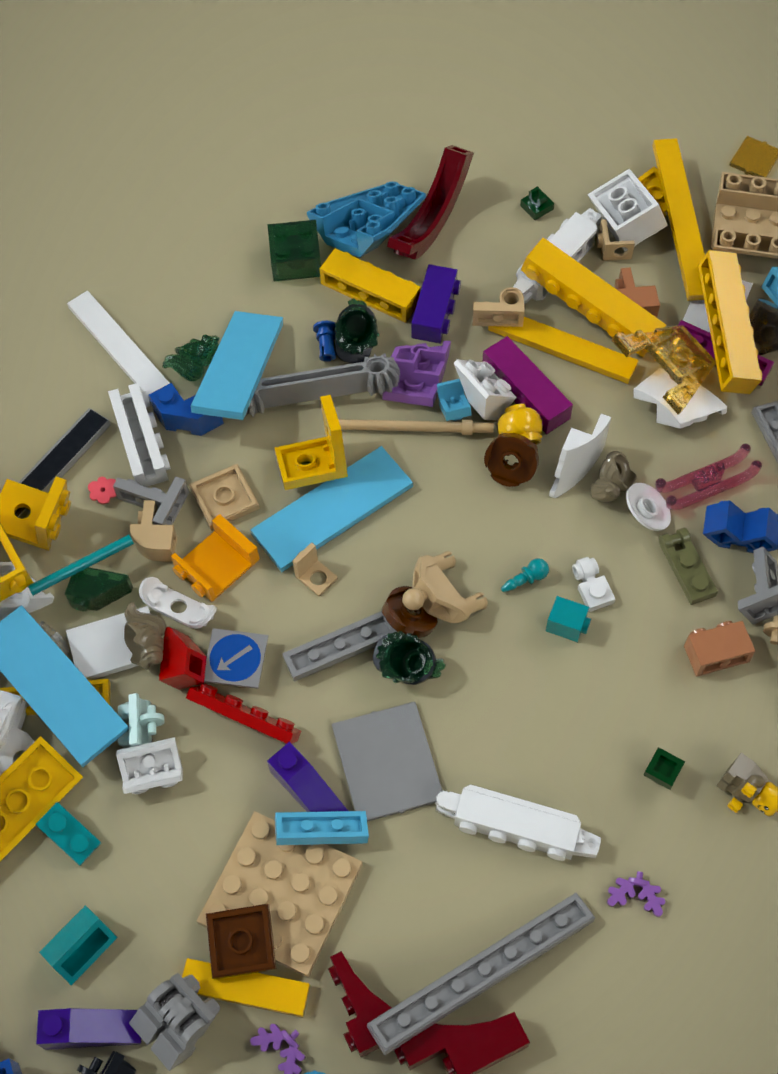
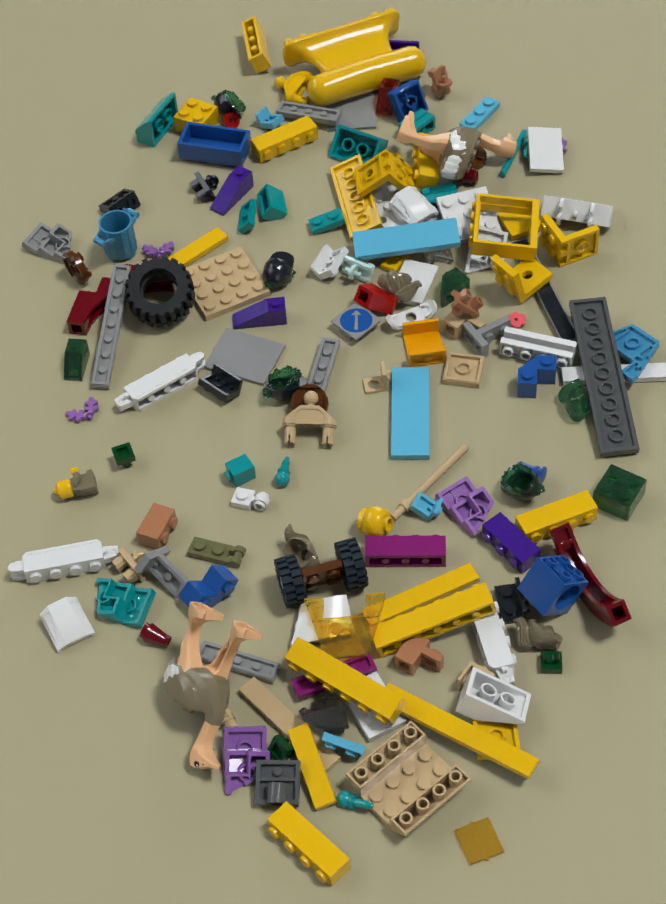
camera: 130 degrees right, 10 degrees down
teal bar [28,534,134,596] -> none
light grey hips [129,973,220,1071] -> none
red plate [186,683,301,744] -> none
medium azure tile [191,311,283,420] -> none
reddish brown tile [206,904,277,979] -> none
light grey arm [245,353,400,417] -> none
yellow bracket [274,394,348,490] -> none
medium azure plate [275,811,369,845] -> none
dark azure wedge [307,181,426,258] -> none
white slope [454,359,517,421] -> none
tan plate [472,287,525,327] -> none
reddish brown plate [484,433,539,487] -> none
white slope [549,414,611,498] -> none
white dish [626,483,671,531] -> none
clear pink piece [655,443,762,510] -> none
none -> clear green slope [64,338,90,381]
none -> black tyre [125,256,195,328]
none -> black bracket [198,363,243,402]
none -> teal plate [238,198,257,234]
none -> black hair [262,251,296,288]
none -> black plate [274,537,369,609]
none -> nougat hips [451,288,484,318]
none -> black bracket [494,577,530,624]
none -> dark tan hair [514,617,563,650]
none -> blue brick [517,555,589,616]
none -> dark grey plate [569,297,640,457]
none -> dark azure wing [613,324,660,385]

